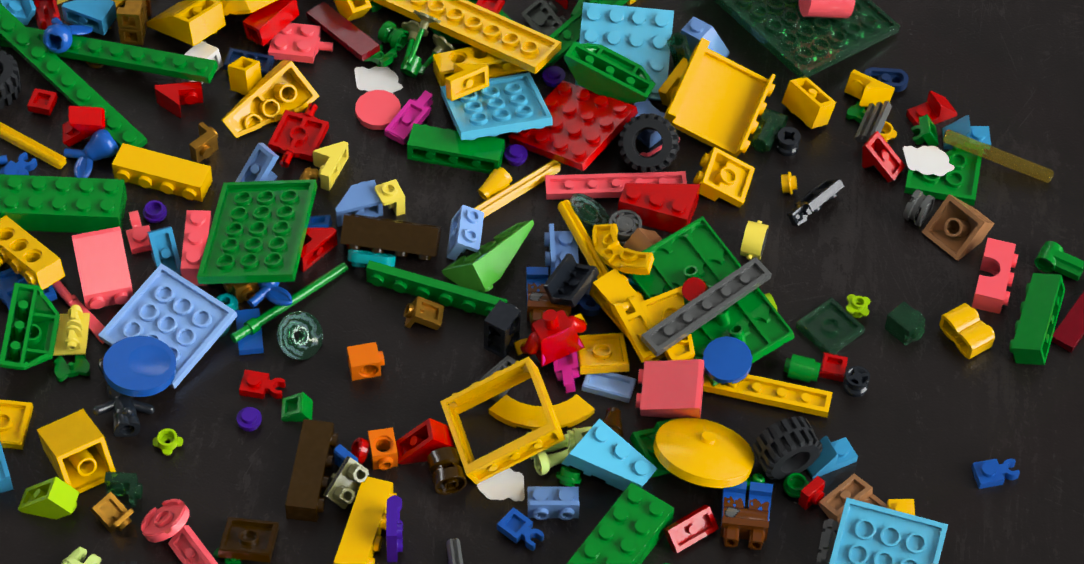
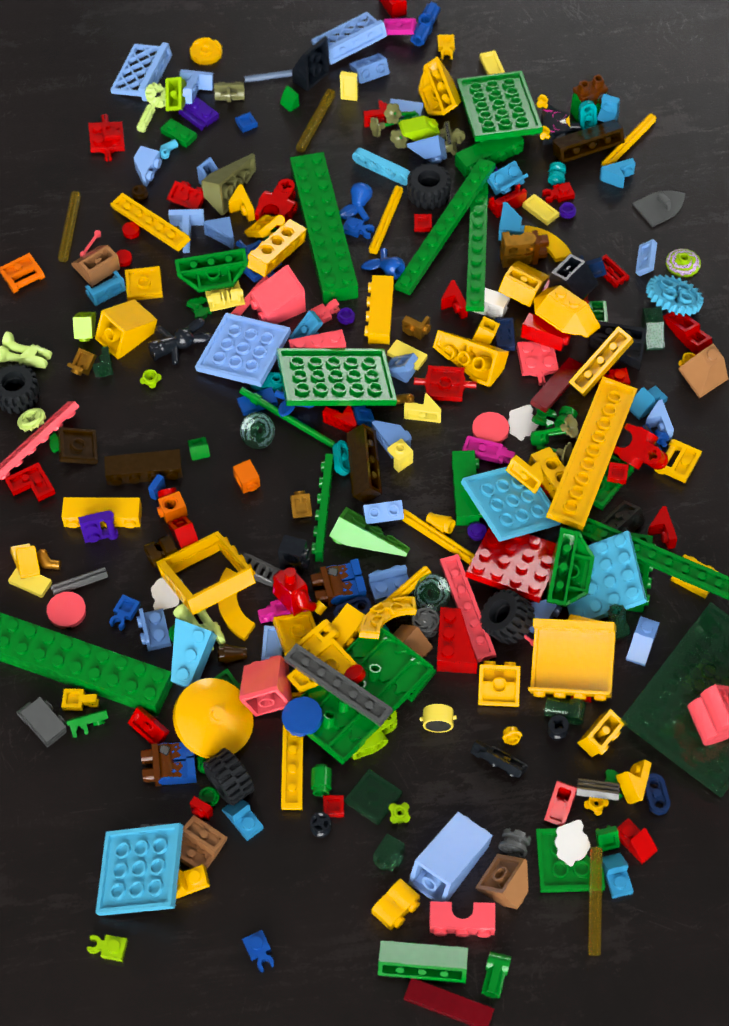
camera: 80 degrees right, 5 degrees up
blue piece [42,17,93,53] -> none
red slope [62,106,105,147] -> none
blue piece [103,336,176,397] -> none
coral tile [141,499,190,543] -> none
dark purple plate [236,407,262,432] -> none
red plate [239,369,286,399] -> none
olive hips [323,456,369,509] -> none
black bracket [543,253,599,307] -> none
none -> light yellow tile [387,339,428,371]
none -> light blue slope [408,812,493,902]

